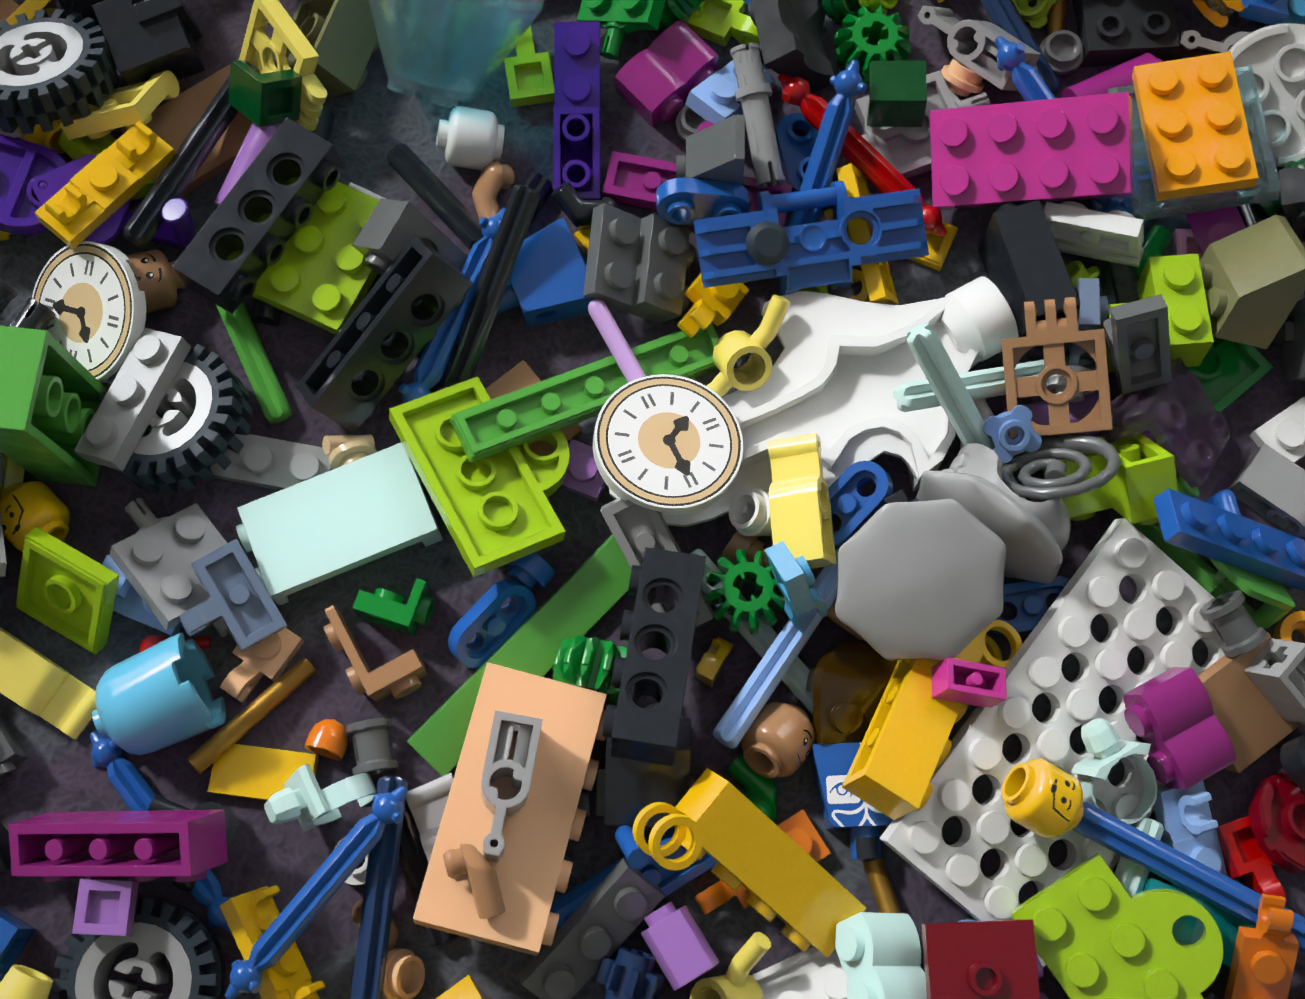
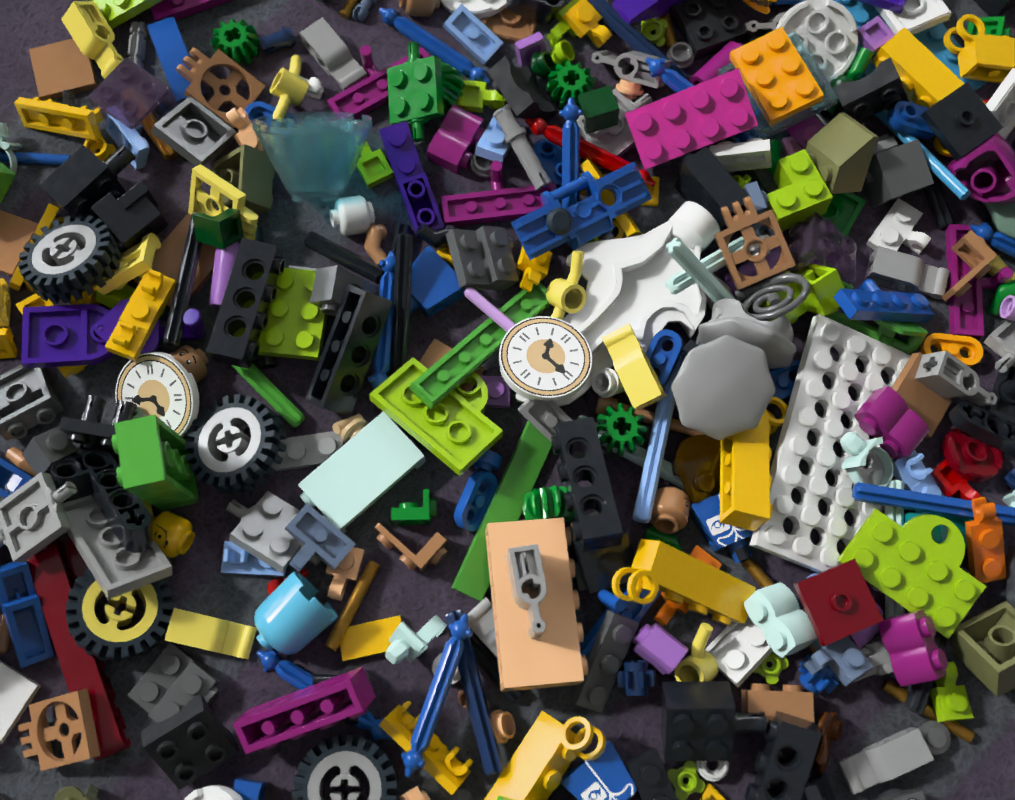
camera: 25 degrees left, 0 degrees up
lime plate [16,527,119,654] -> none
medium lavender plate [72,879,139,937] -> none
light grey plate [74,328,191,471] -> none
orange hinge [304,719,348,761] -> none
dark grey bush [346,718,399,776] -> none
medium nougat arm [443,843,505,919] -> none
blue plate [656,177,750,225] -> none
dark grey slope [676,115,745,185] -> none
yellow tile [695,636,734,687] -> none
dark azure plate [765,541,828,629] -> none
dark pink piece [932,657,1007,708] -> none
medium blue plate [983,405,1042,463] -> none
yellow head [1001,759,1084,838] -> none
dark grey slope [1103,294,1172,395] -> none
dark grey bush [1199,590,1268,658] -> none

